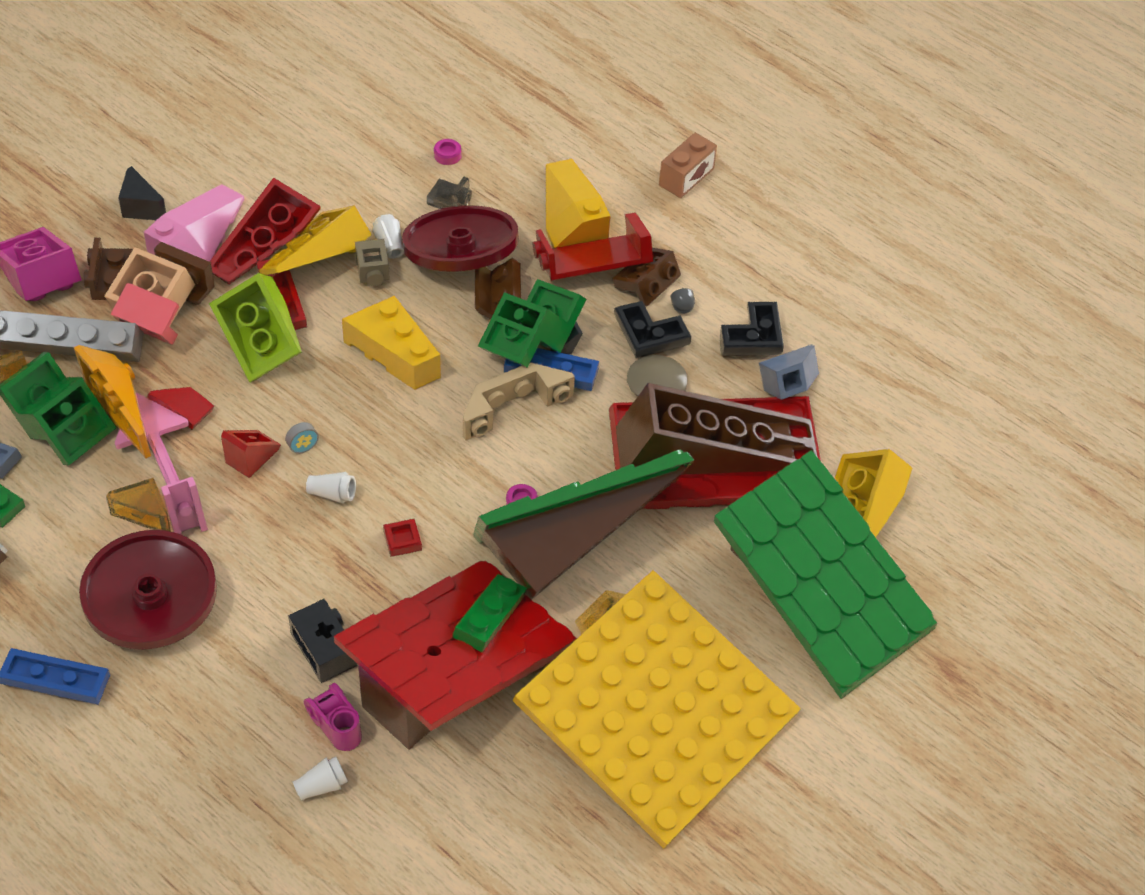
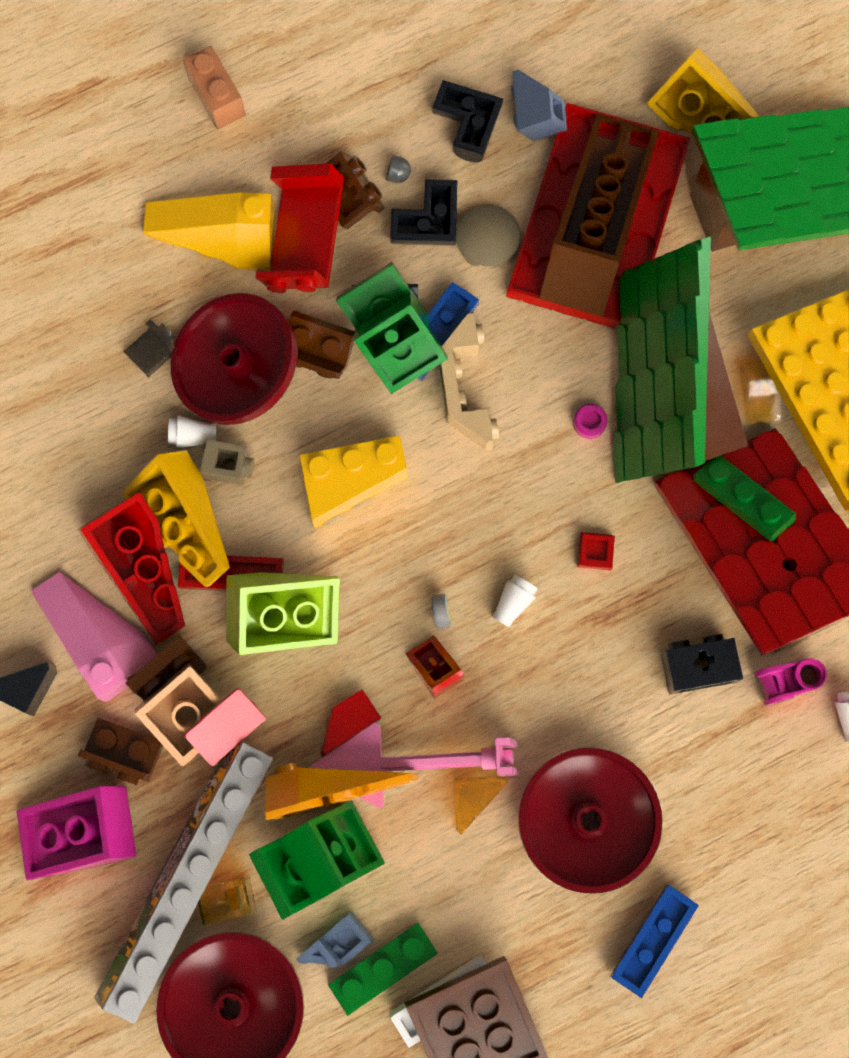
camera: 65 degrees left, 25 degrees up
dark pink tile [434,139,462,165] -> none

